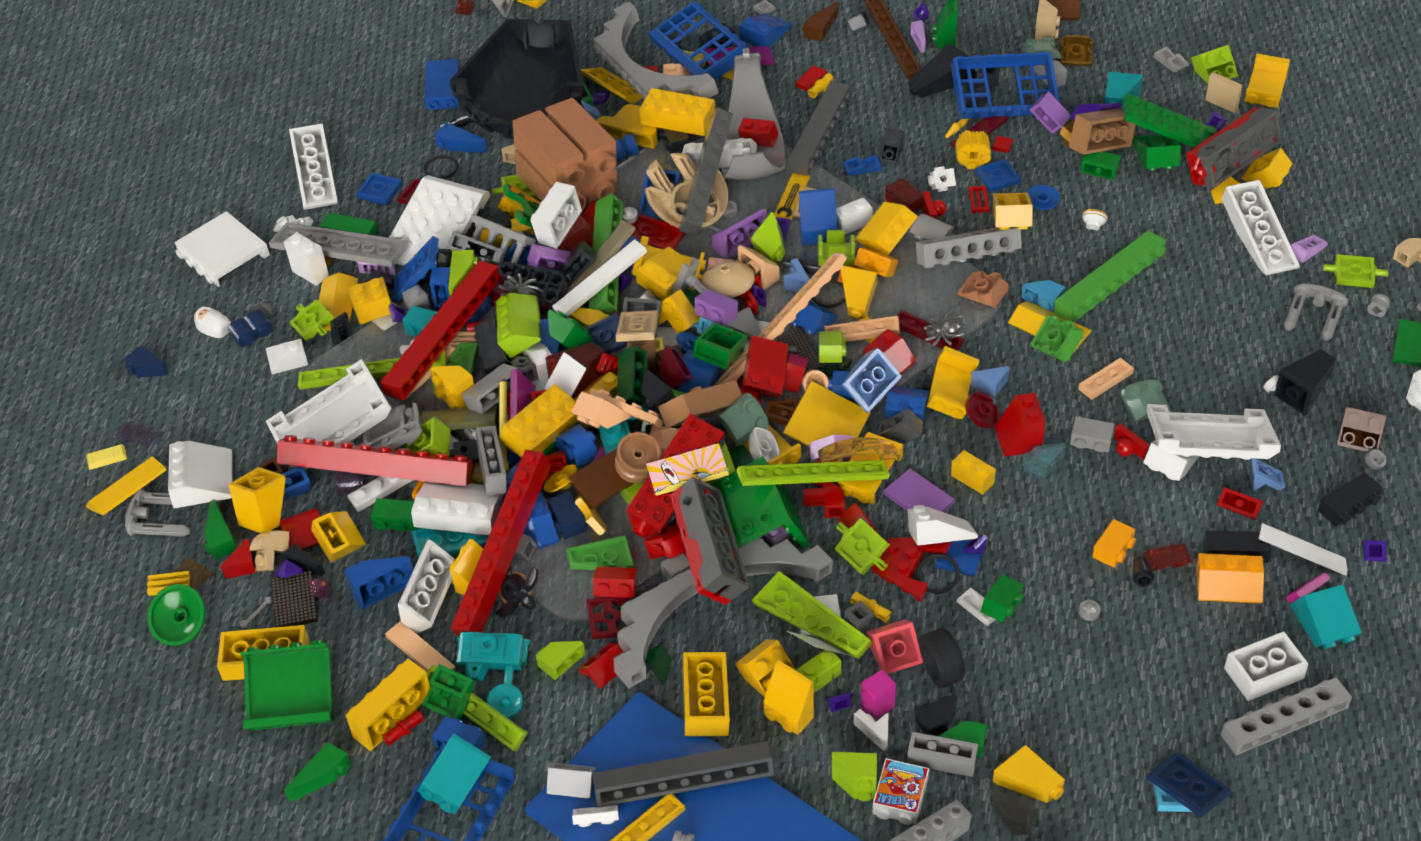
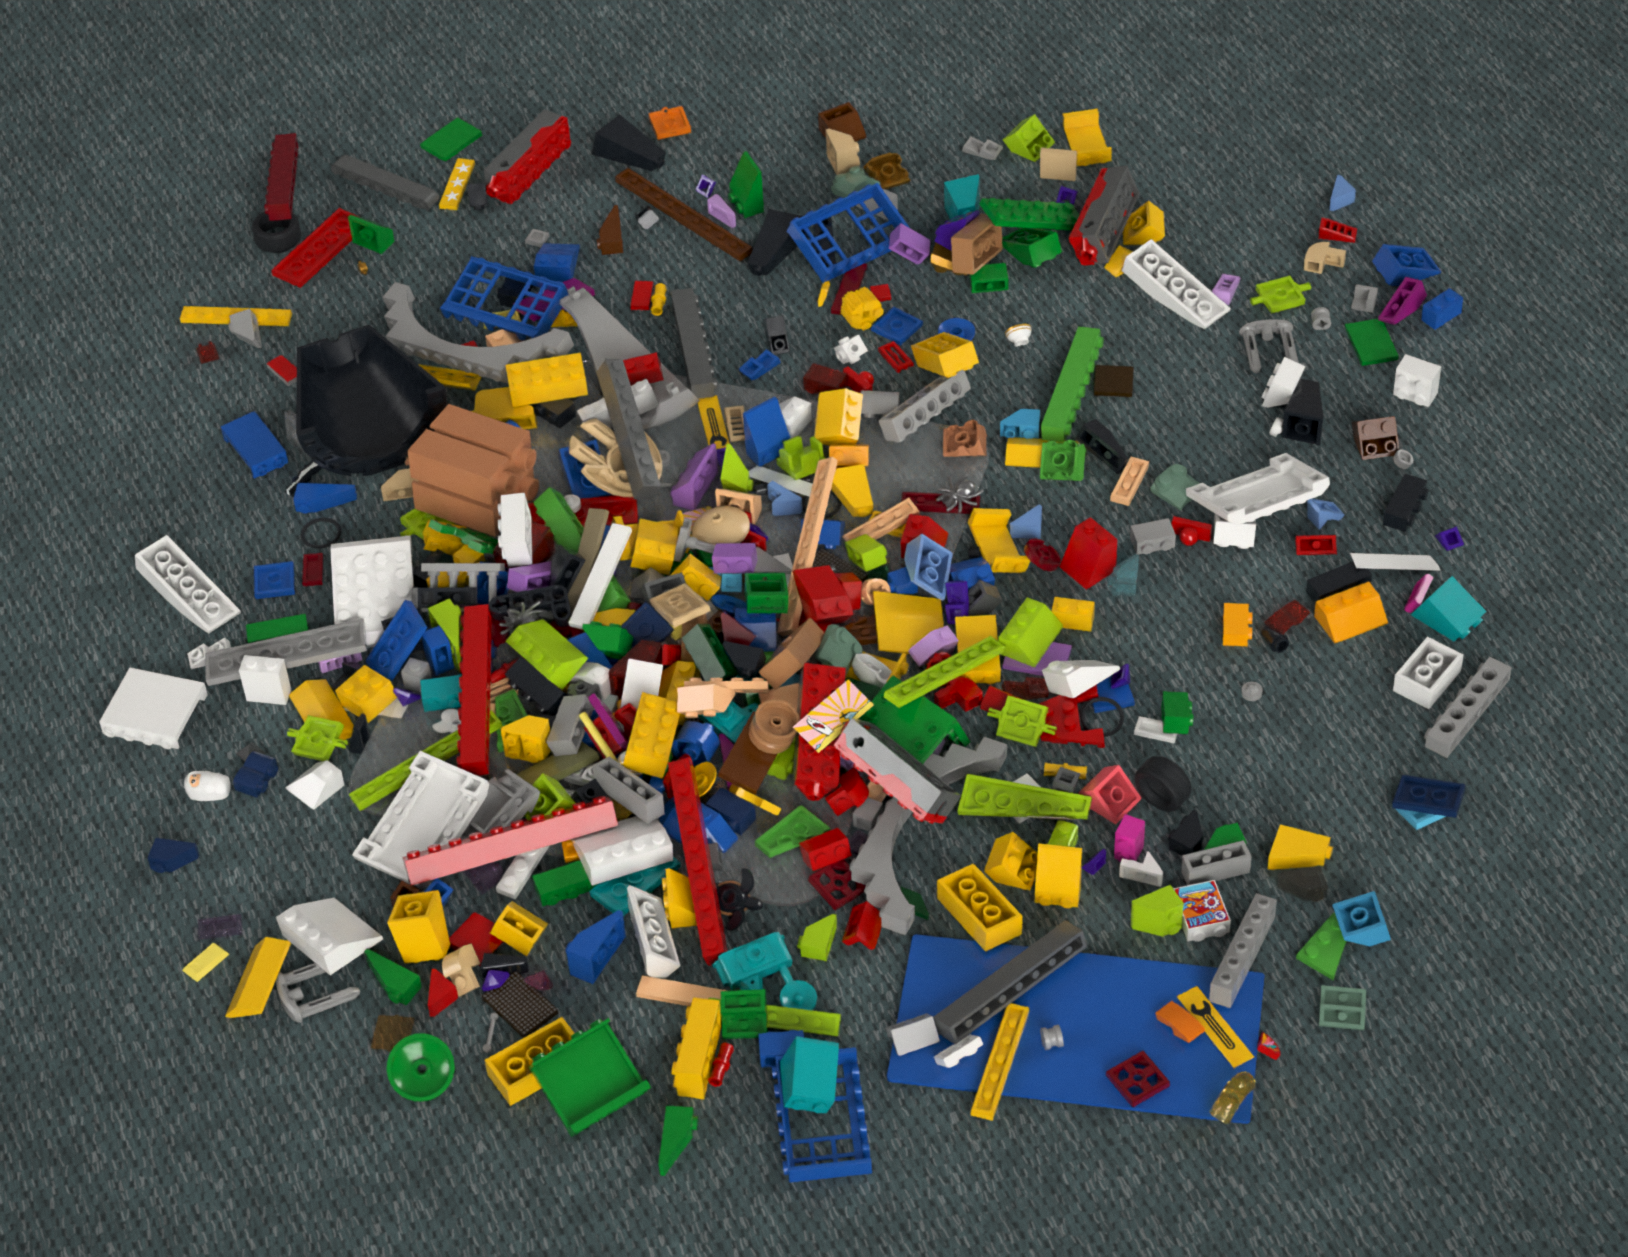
camera: 30 degrees left, 0 degrees up
yellow tile [147,571,190,596] -> none
clear yellow slope [818,437,900,463] -> none
none -> white sticker [749,465,813,497]
none -> dark purple slope [945,581,969,624]
none -> lime slope [999,597,1063,668]
none -> clear red slope [1002,677,1049,700]
none -> black slope [1075,419,1128,474]
none -> dark brown tile [1094,365,1134,397]
none -> white slope [1261,357,1305,407]

